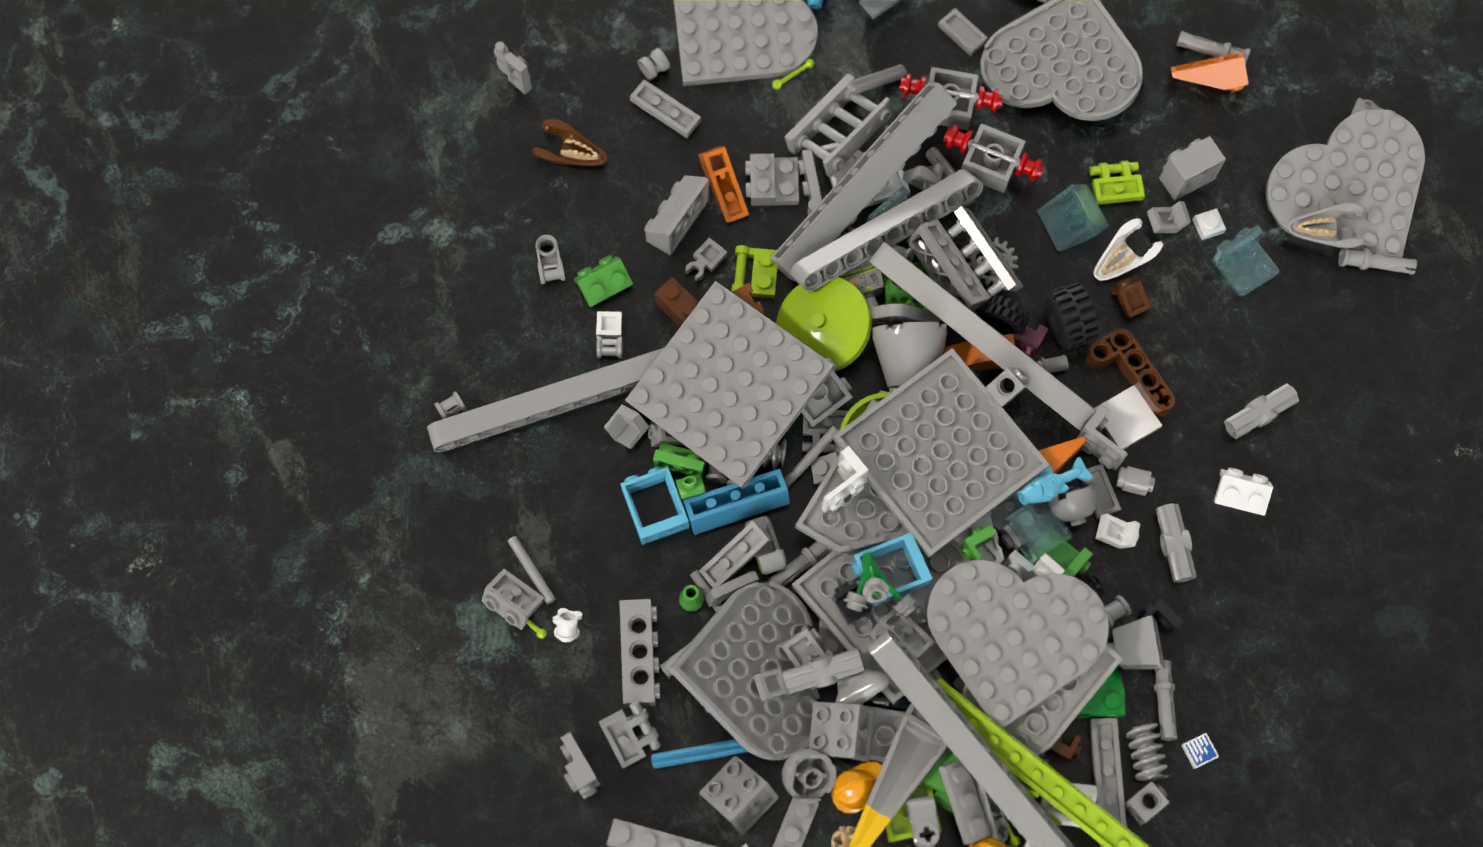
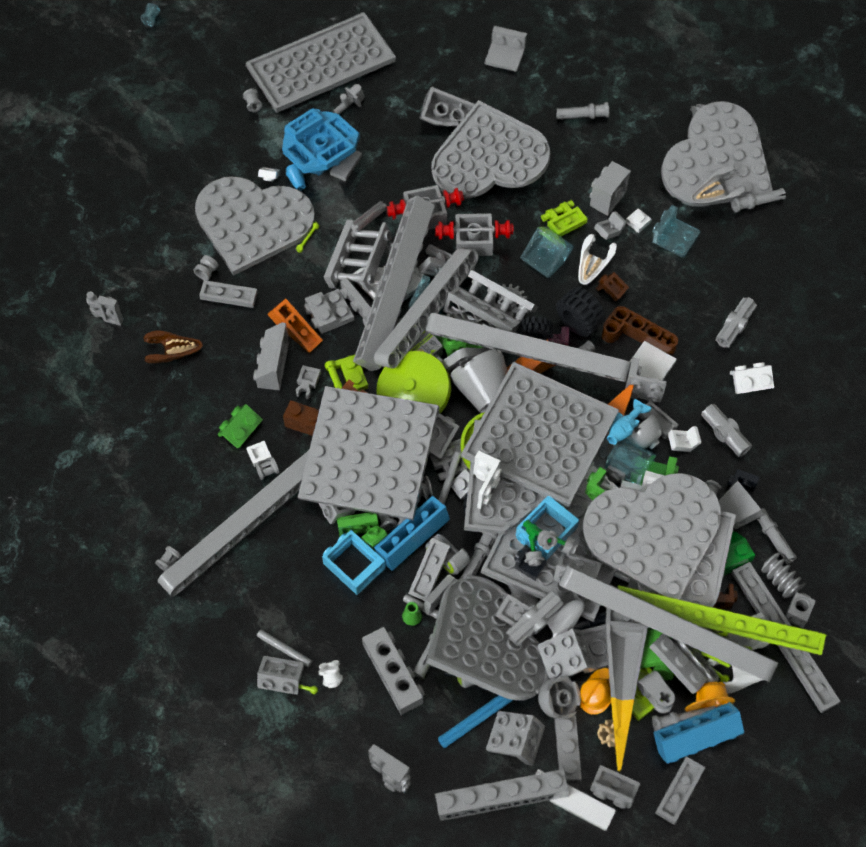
camera: 25 degrees left, 10 degrees down
light grey piece [536,235,565,285] -> none
light grey plate [599,701,661,768] -> none
light grey panel [604,405,649,449] -> none
light grey plate [754,668,788,701] -> none
light grey tile [938,8,988,56] -> none
light grey brick [985,366,1029,407] -> none
light grey brick [1116,466,1155,496] -> none
slope [1171,52,1249,91] -> none
tile [1181,733,1219,769] -> none

